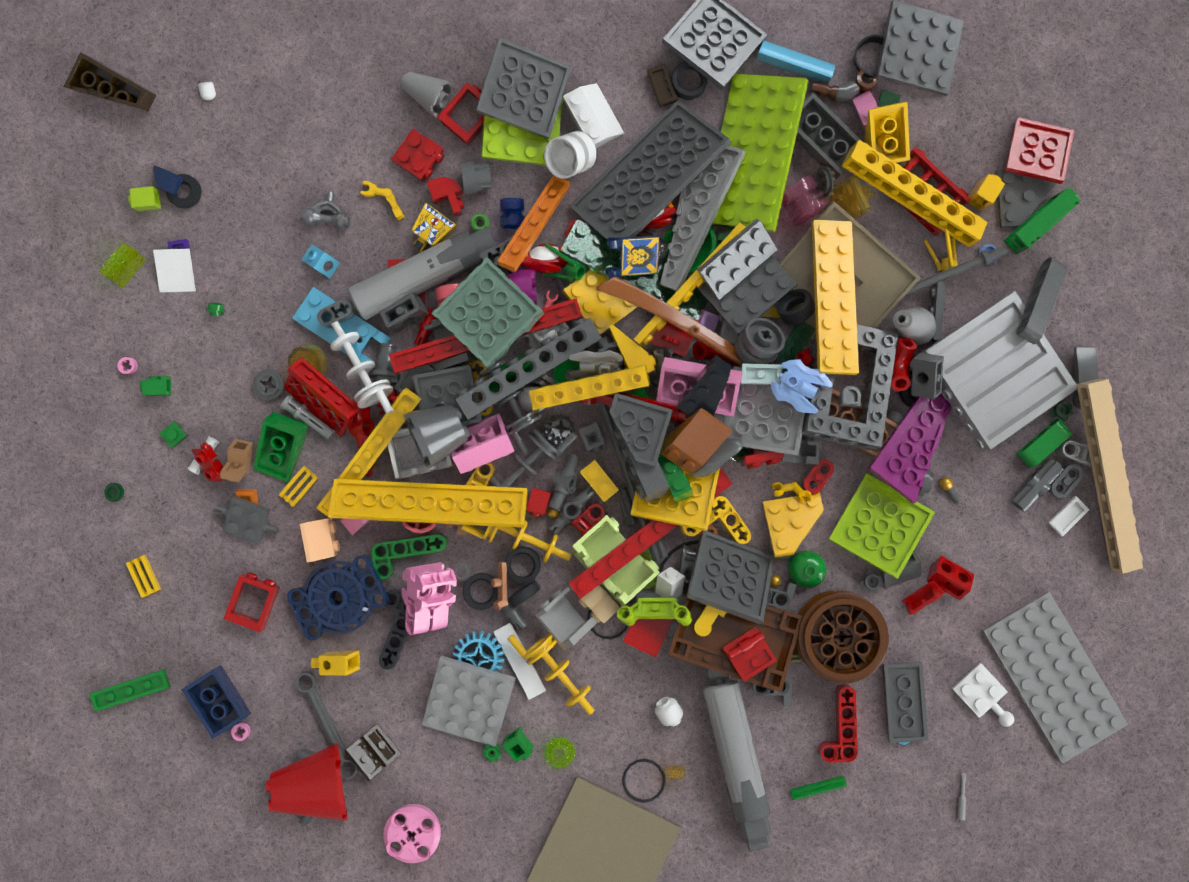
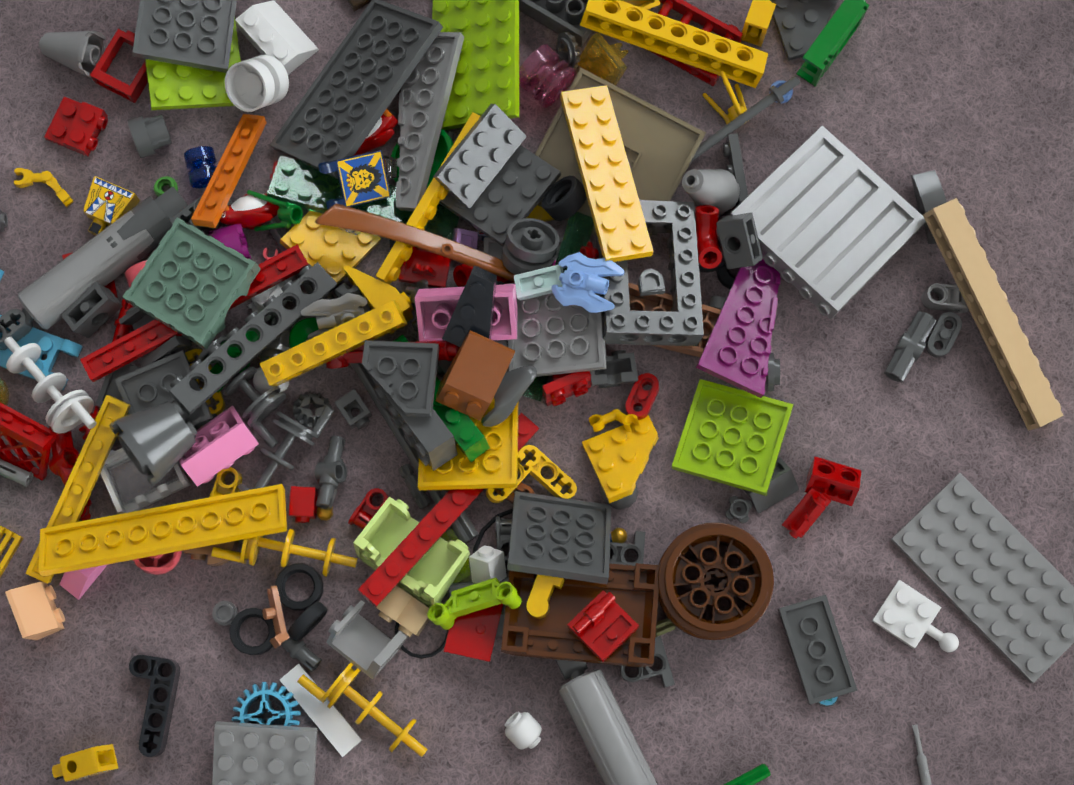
camera: 15 degrees left, 10 degrees down
dark blue piece [287,555,389,640] -> none
dark grey piece [369,343,400,386] -> none
green beam [371,534,448,580] -> none
bright pink connector [401,562,457,635] -> none
red brick [427,177,464,217] -> none
dark grey pin [548,485,596,535] -> none
yellow brick [580,460,619,502] -> none
green cylinder [788,550,827,589] -> none
red beam [818,683,858,763] -> none
piece [939,477,961,504] -> none
dark grey beam [1016,257,1067,344] -> none
green beam [1017,418,1072,469] -> none
white tile [1047,496,1089,537] -> none
dark green plate [1050,400,1073,421] -> none

